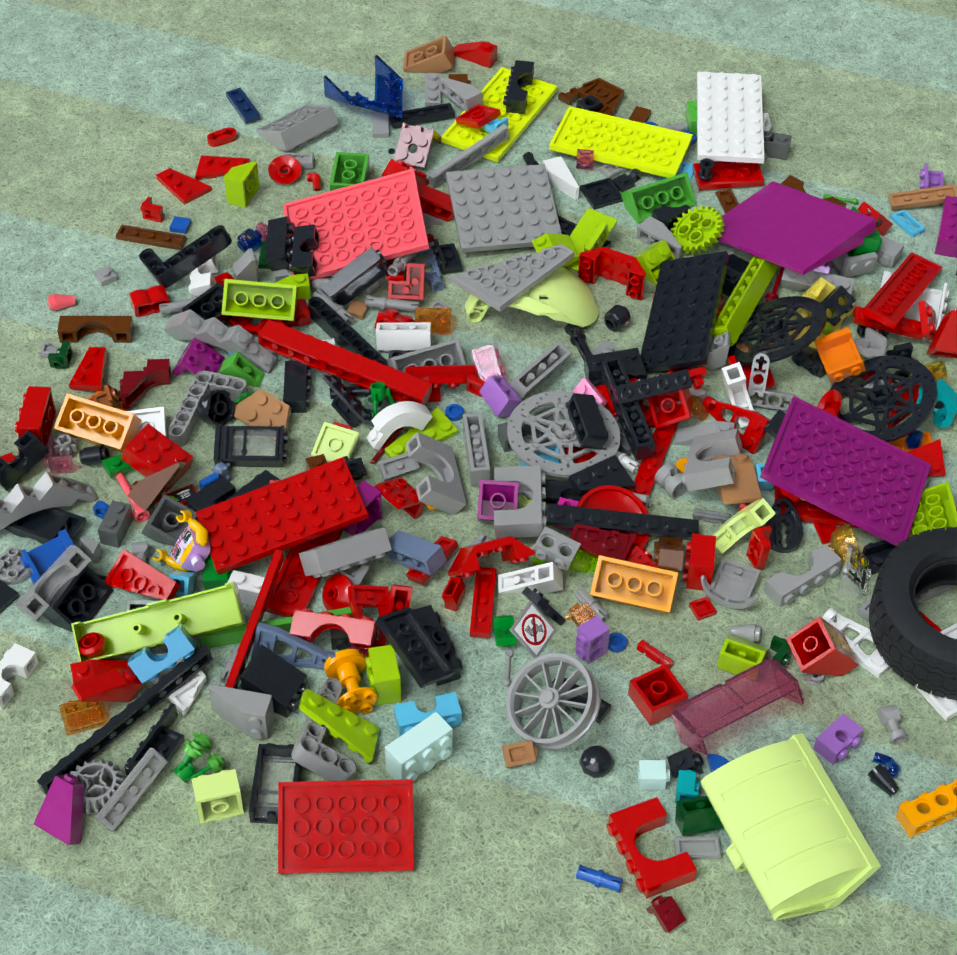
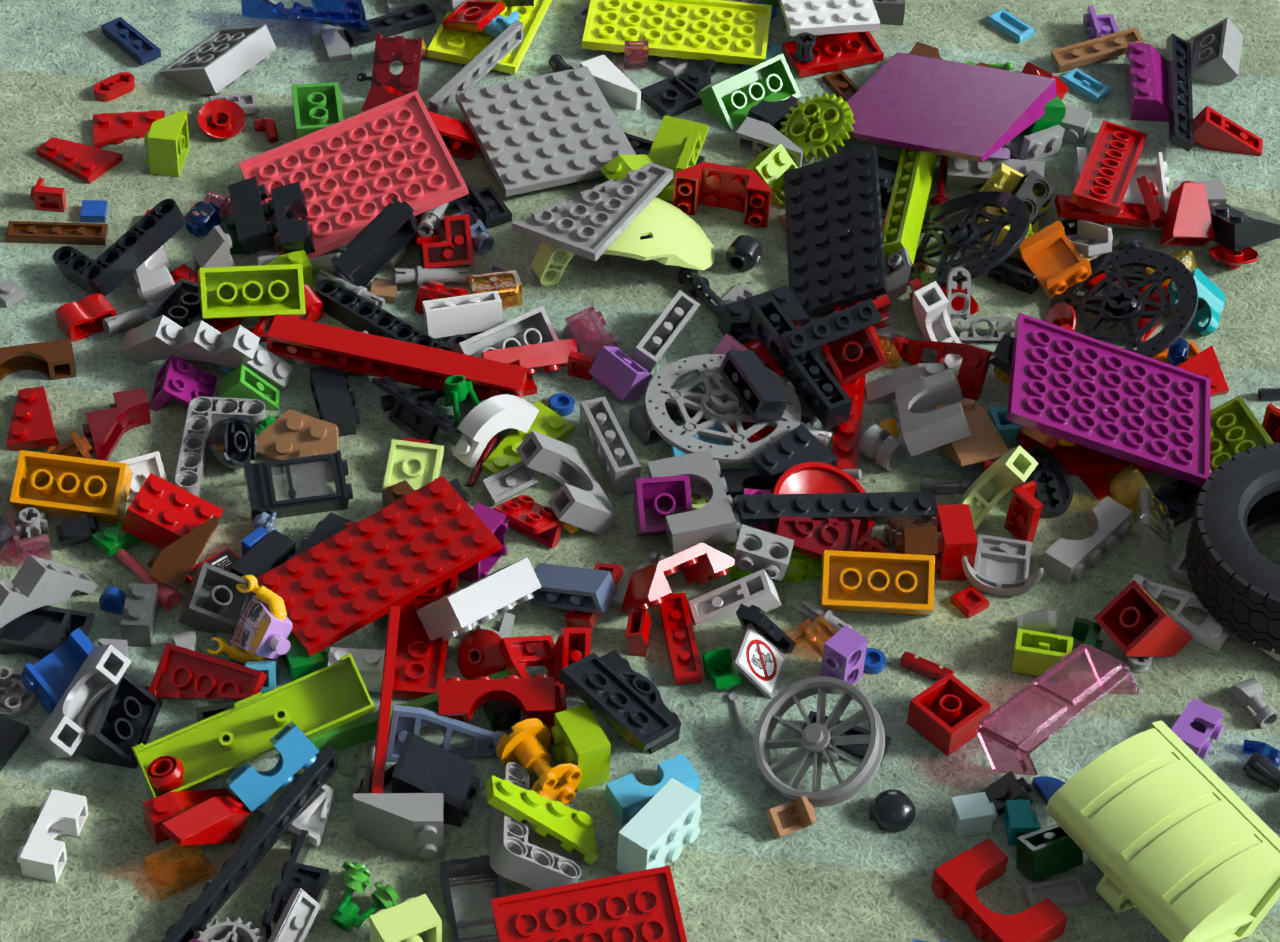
camera: 15 degrees left, 5 degrees down
none -> medium azure tile [987,9,1035,43]

